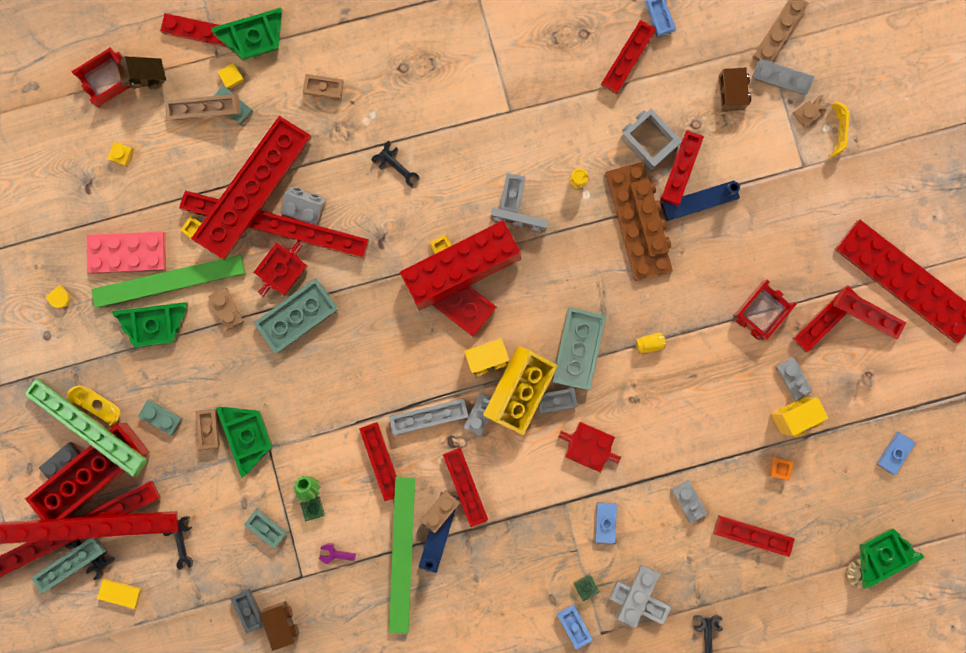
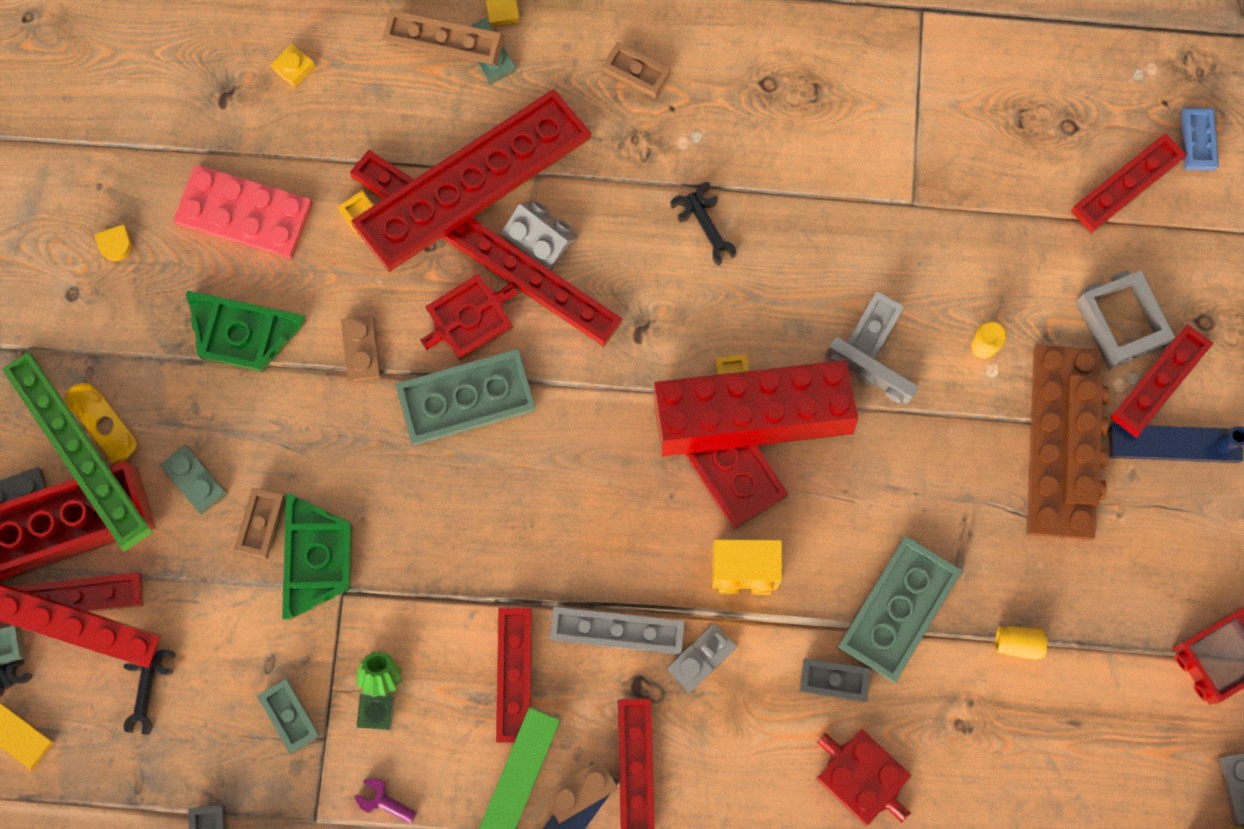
camera: 25 degrees right, 10 degrees down
bright green tile [91,255,246,308] -> none
yellow brick [483,345,558,435] -> none

